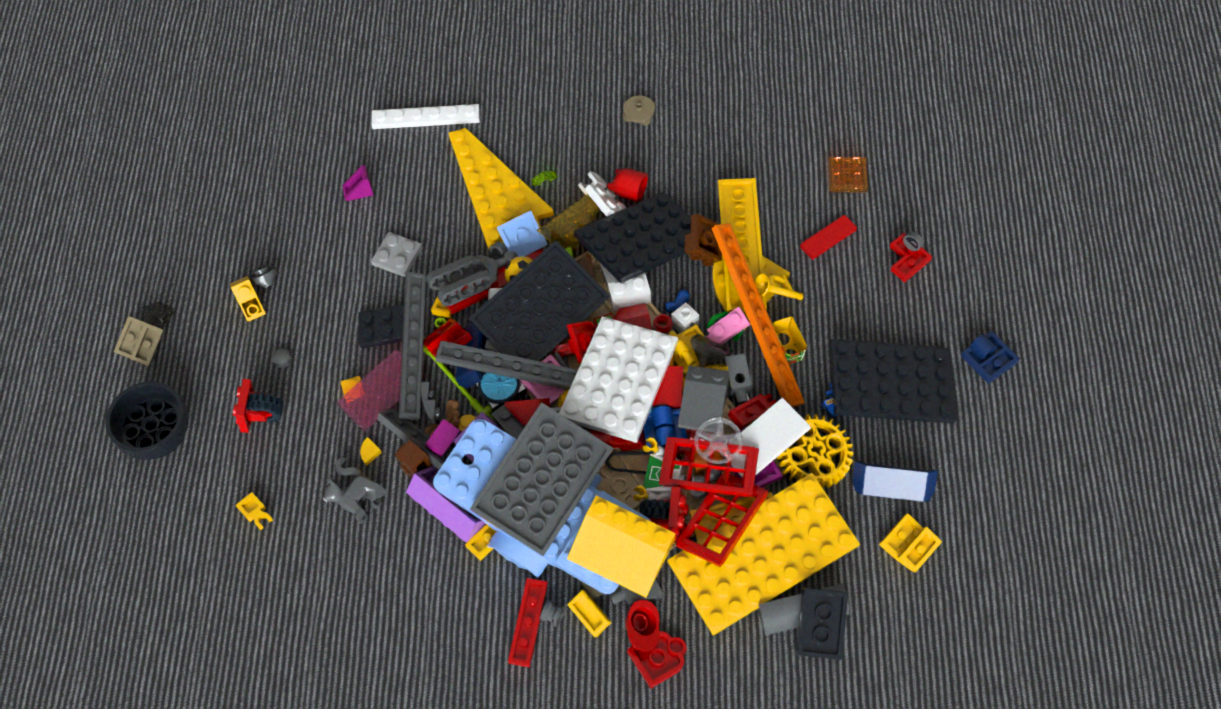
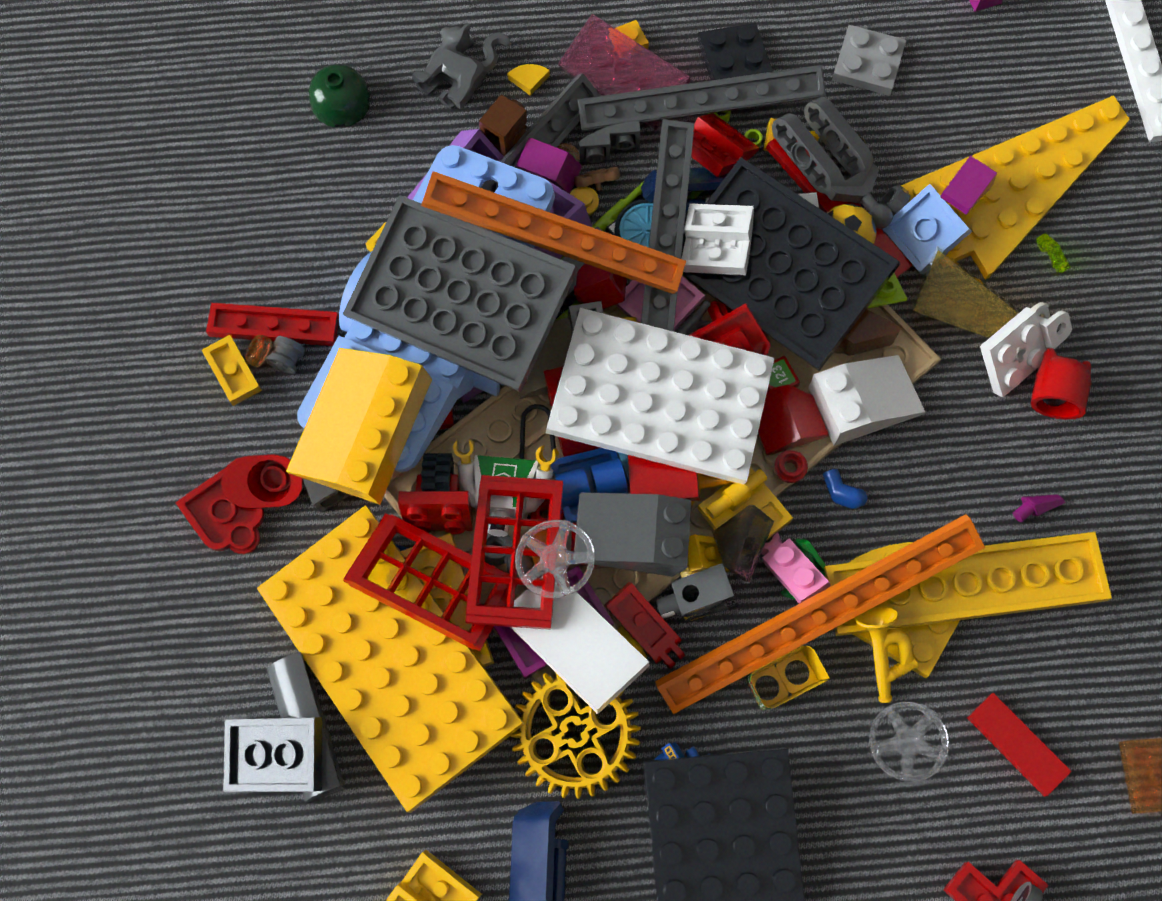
camera: 80 degrees right, 10 degrees up
yellow tile [567,590,612,637] -> none
black plate [574,192,691,284] -> none
white brick [671,303,699,333] -> none
reddish brown plate [684,213,722,266] -> none
none -> yellow plate [201,335,262,406]
none -> clear orange tile [245,334,272,368]
none -> dark green cylinder [308,64,370,127]
none -> orange plate [421,171,686,294]
none -> white slope [681,204,754,275]
none -> clear wheel [869,702,949,782]
none -> magenta slope [940,155,997,215]
none -> magenta bar [1013,494,1065,522]

